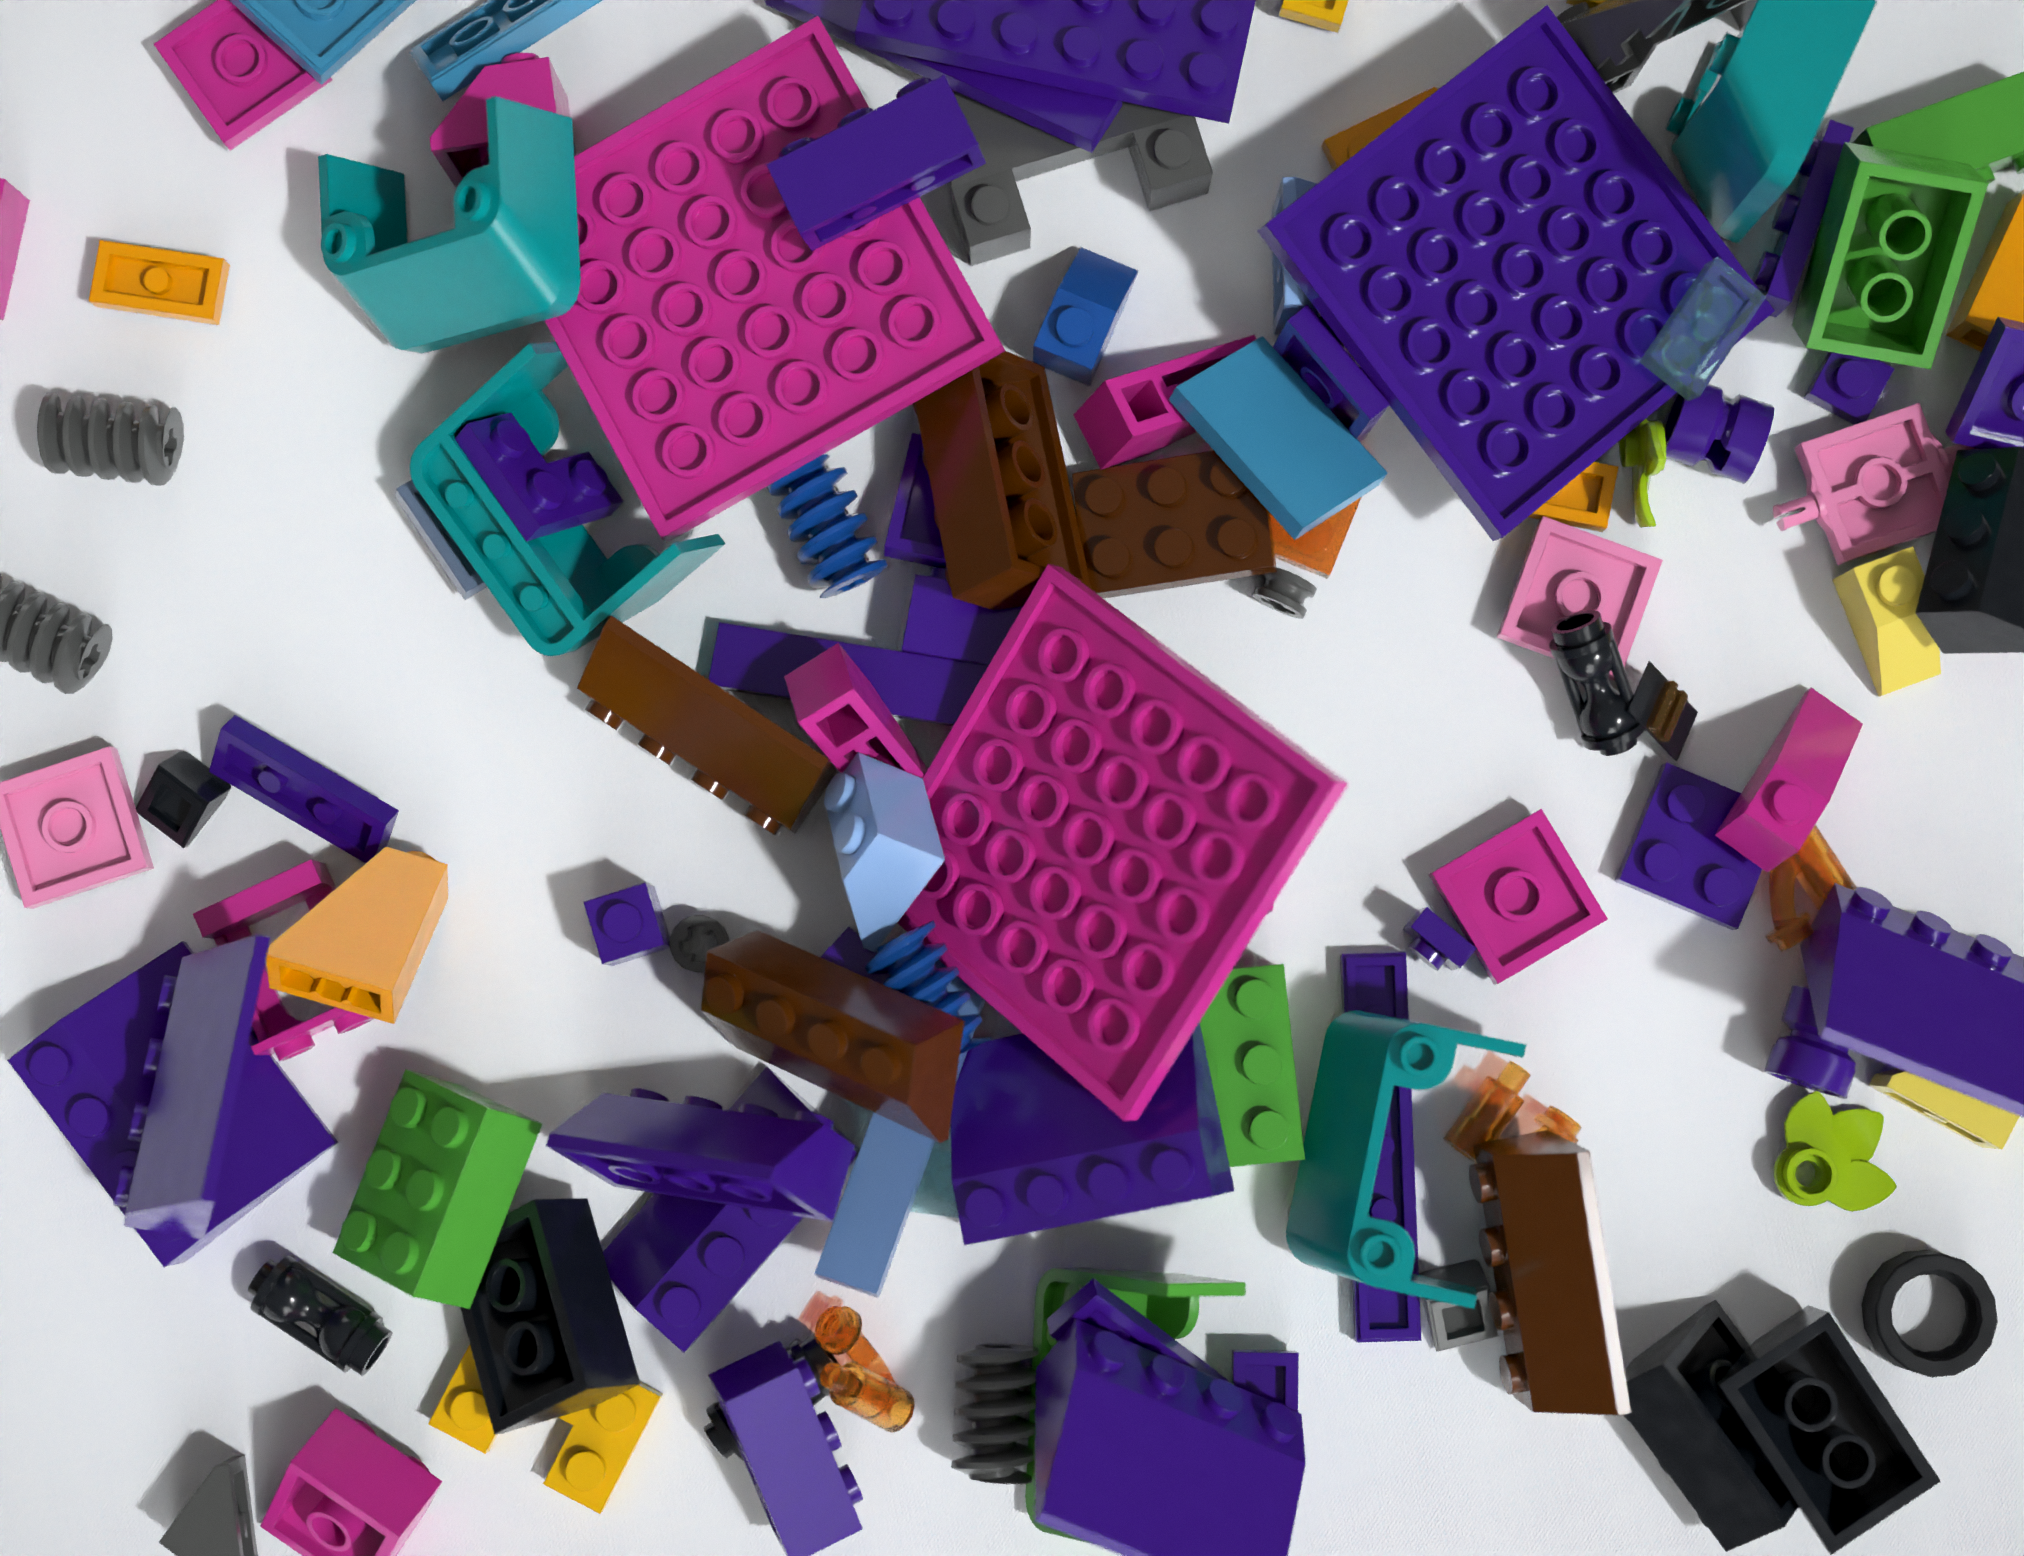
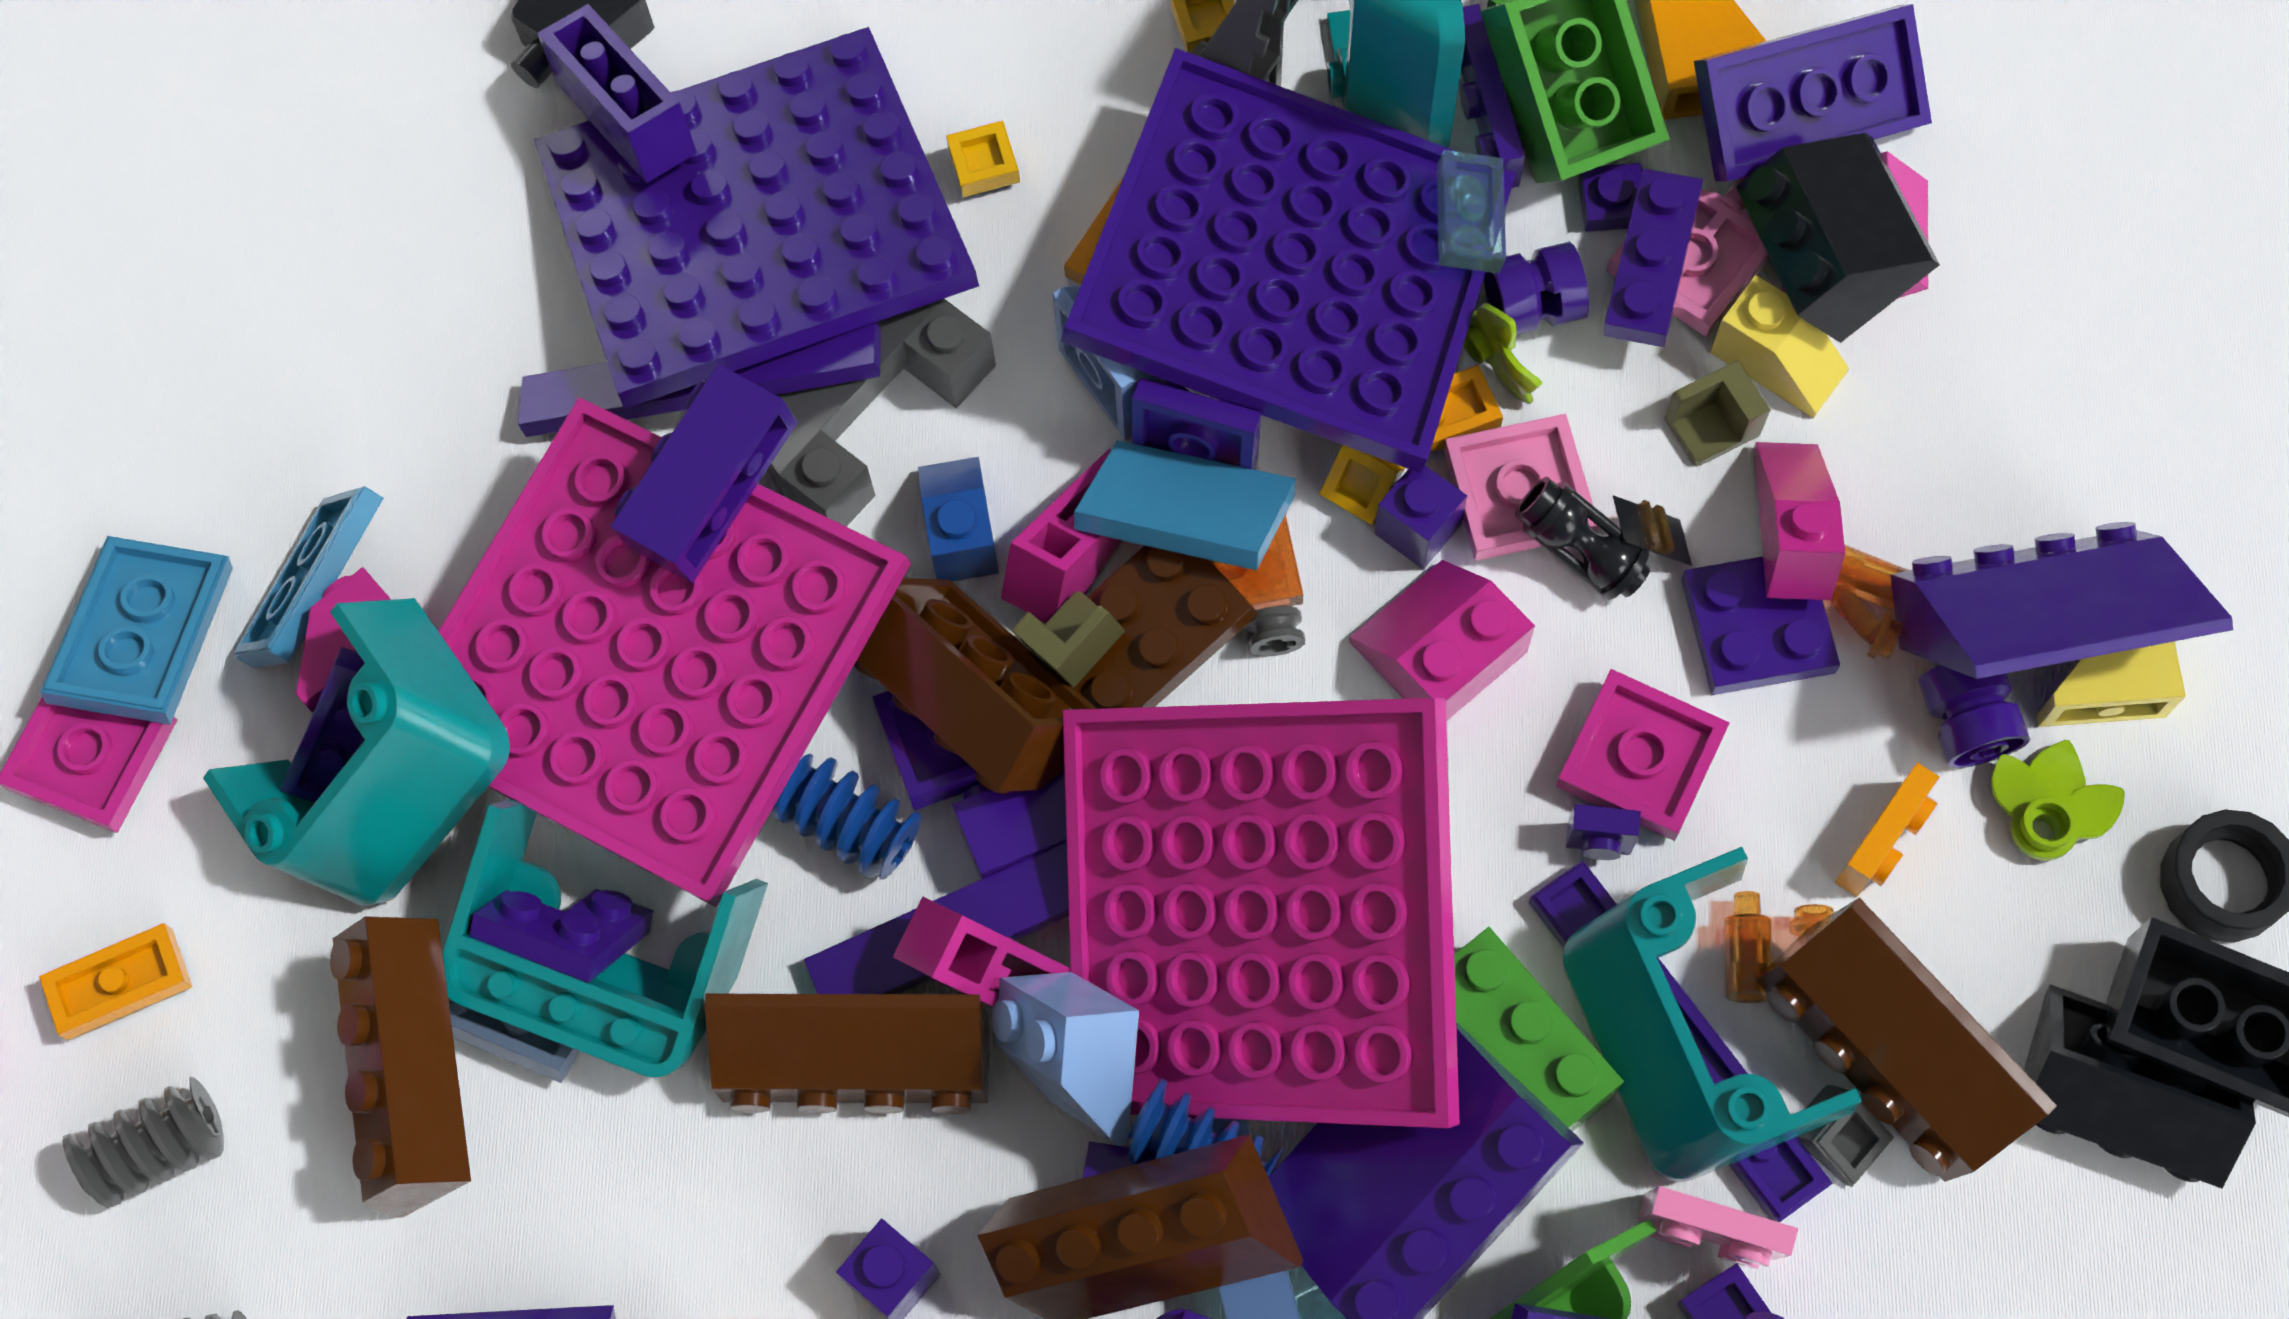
camera: 30 degrees left, 15 degrees down
dark grey bush [670,915,729,973] -> none
none -> dark purple plate [280,646,365,802]
none -> reddish brown slope [330,916,471,1218]
none -> olive panel [1011,591,1125,688]
none -> yellow plate [1319,445,1405,525]
none -> dark pink slope [1349,560,1535,721]
none -> dark purple brick [1374,465,1467,570]
none -> dark purple plate [1604,168,1703,348]
none -> bright pink plate [1637,1186,1798,1269]
none -> olive panel [1664,360,1771,466]
none -> light orange plate [1834,762,1940,897]

